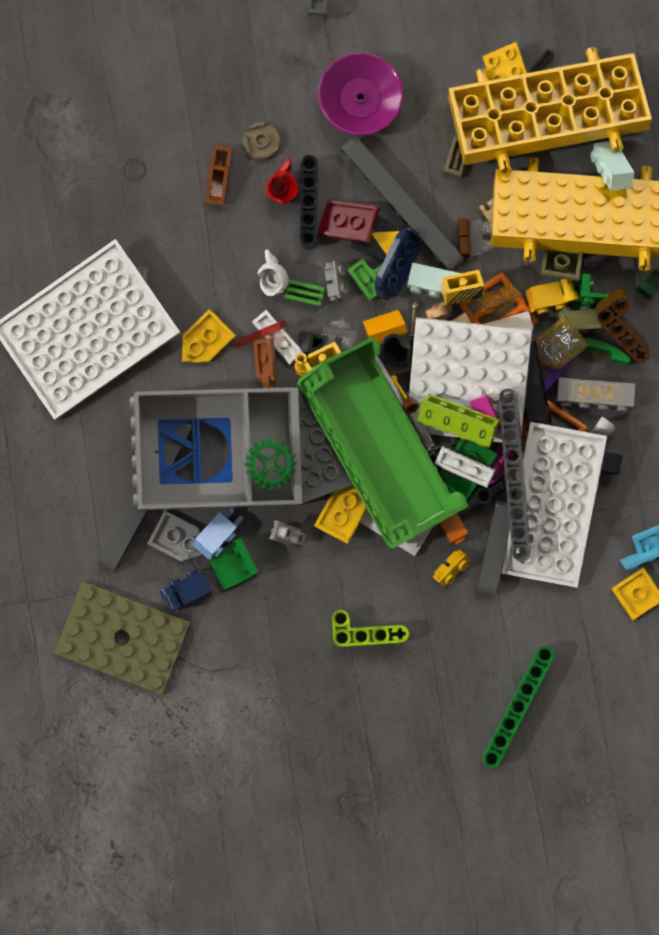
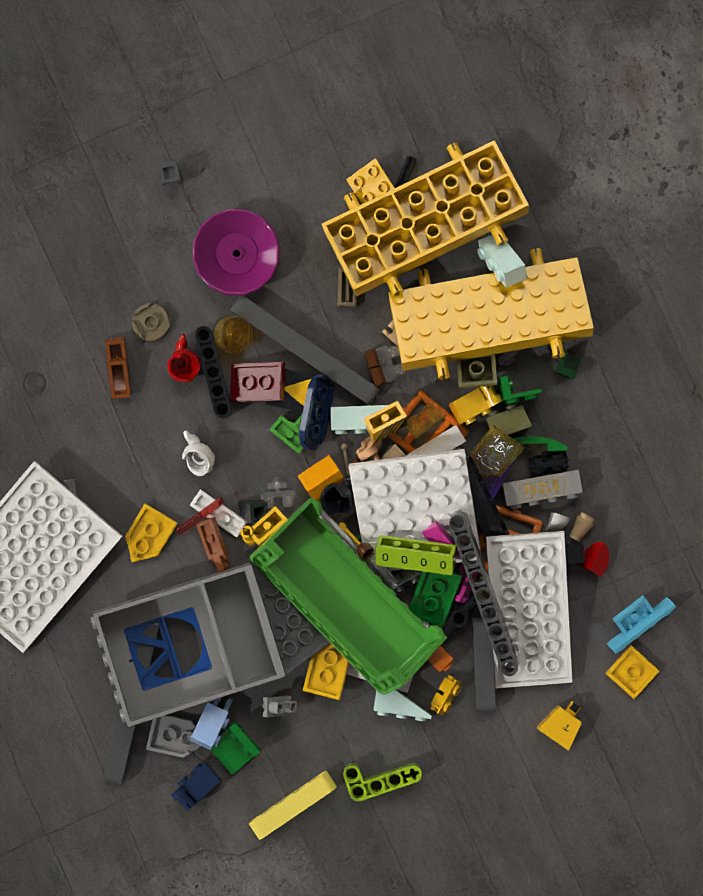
camera: 10 degrees left, 5 degrees up
olive plate [54,581,190,695] -> none
green gear [244,437,297,490] -> none
bright green tile [284,280,325,307] -> none
light grey hinge [324,260,348,301] -> none
white tile [434,446,495,488] -> none
green beam [482,646,554,768] -> none
reddish brown beam [596,289,650,363] -> none
none -> clear yellow cylinder [213,315,253,355]
none -> light yellow beam [248,771,337,840]
none -> light aqua slope [374,689,431,721]
none -> black hinge [528,451,569,476]
none -> yellow torso [537,701,582,750]
none -> tan cone [570,512,595,542]
none -> red brick [578,542,609,577]

